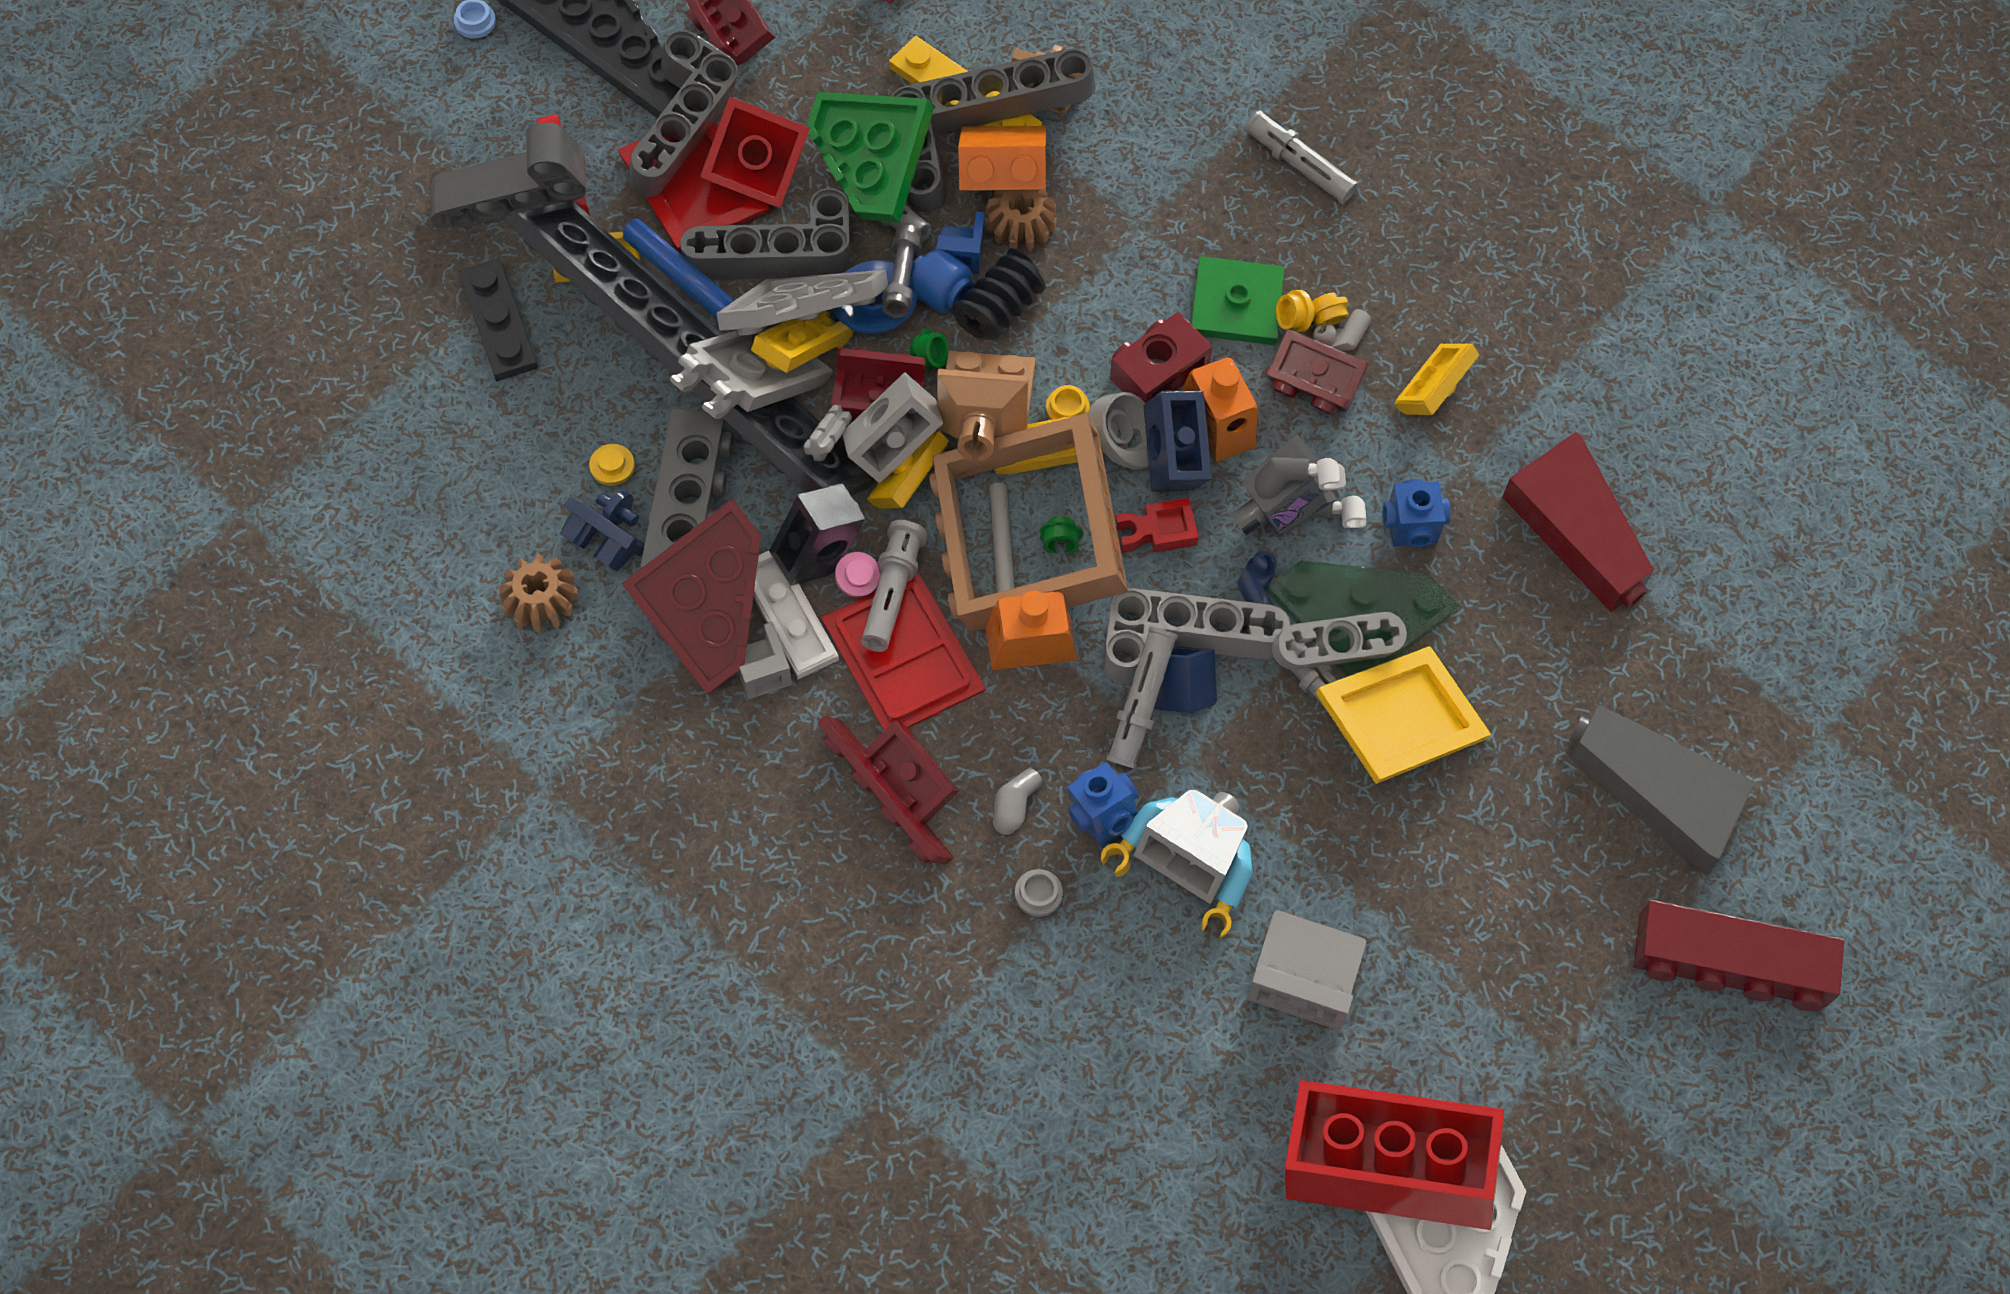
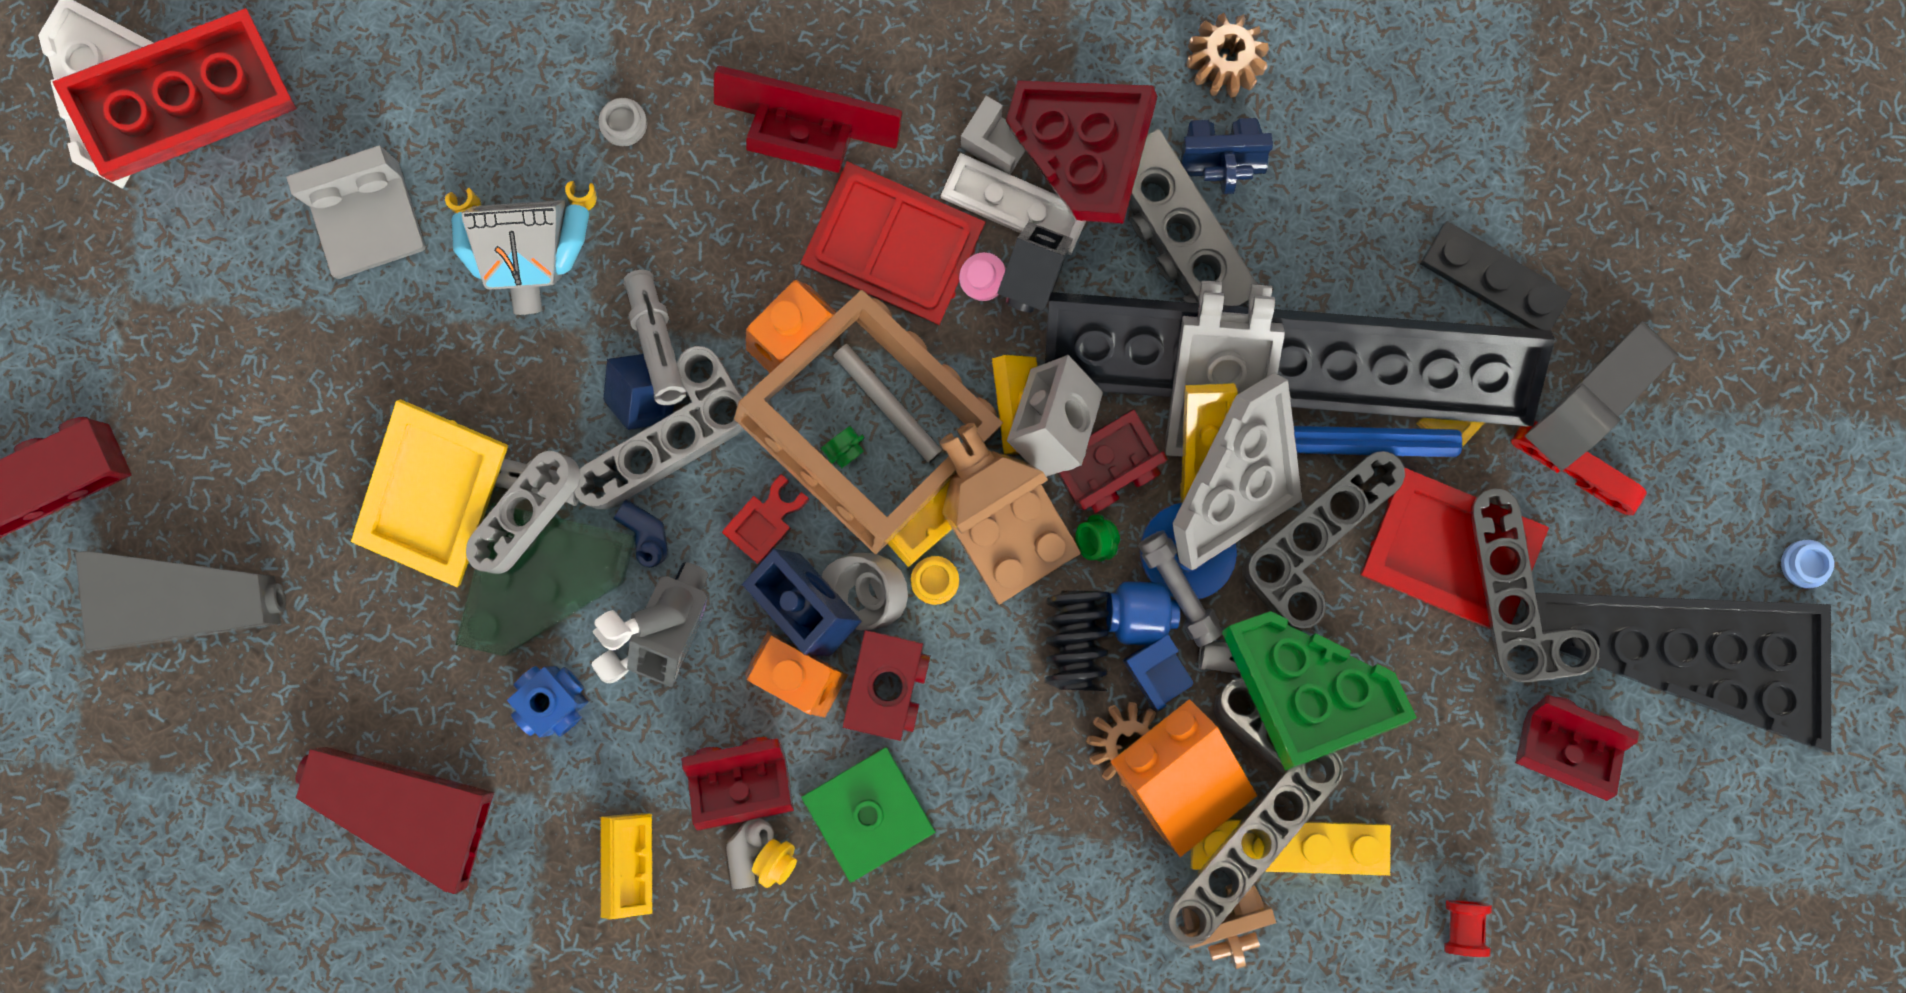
camera: 145 degrees right, 20 degrees up
yellow plate [589,444,635,486] -> none
red slope [700,96,810,209] -> none
light grey axle [804,405,851,461] -> none
light grey pin [861,520,928,652] -> none
light grey arm [992,768,1042,835] -> none
blue brick [1067,762,1139,848] -> none
yellow plate [1276,290,1315,334] -> none

